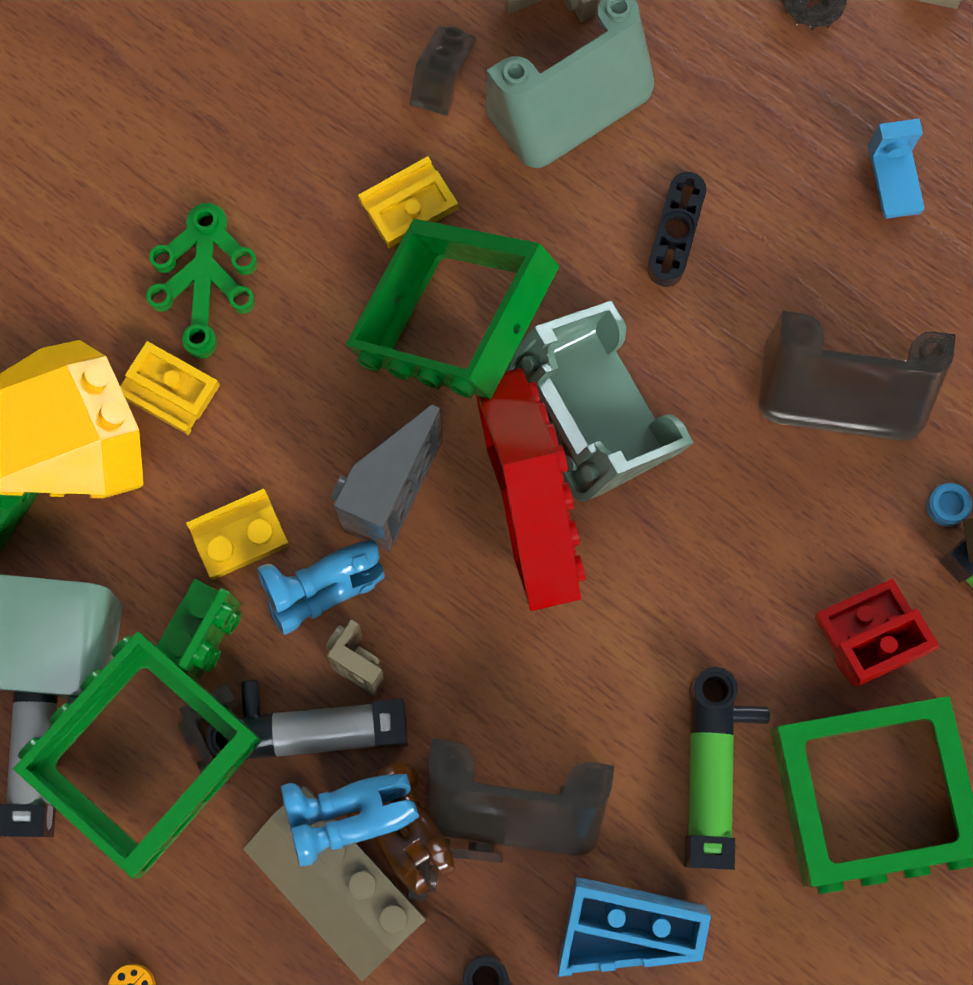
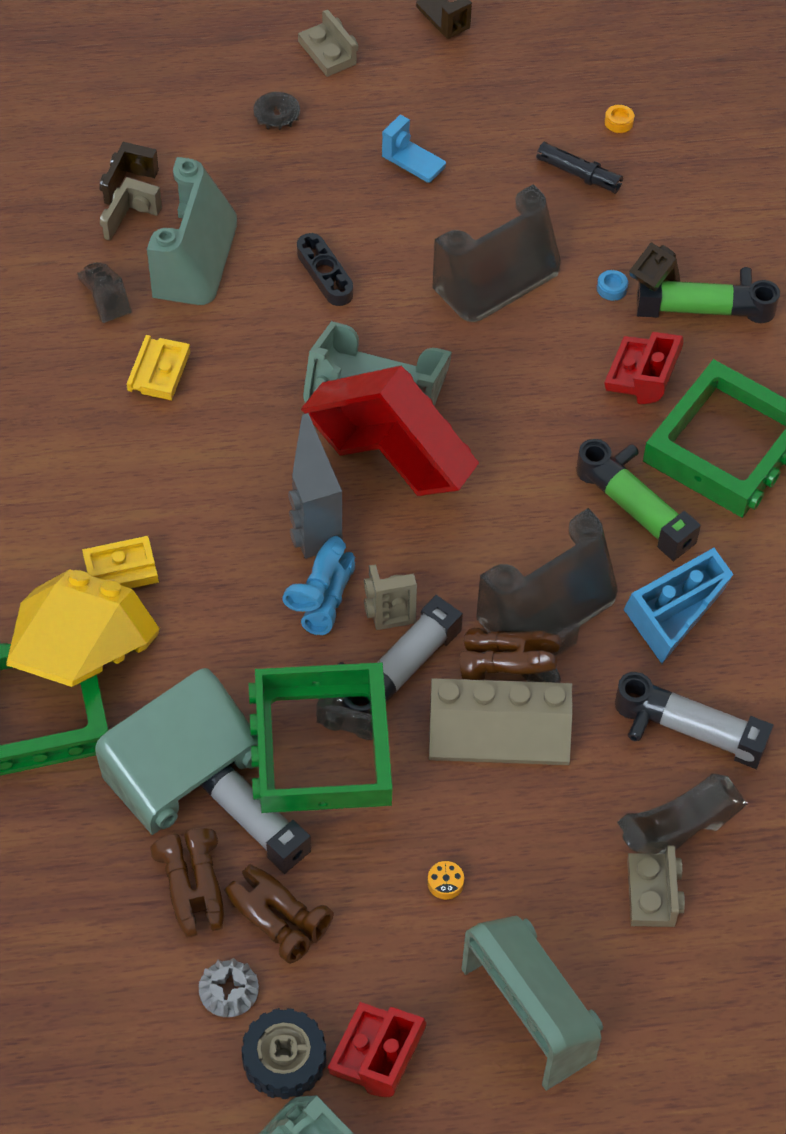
camera: 45 degrees left, 20 degrees down
green plant [146,203,258,359] -> none
green bracket [157,578,242,679] -> none
yellow plate [186,489,290,581] -> none
dark azure piece [281,774,419,867] -> none
green piece [345,218,560,399] -> none

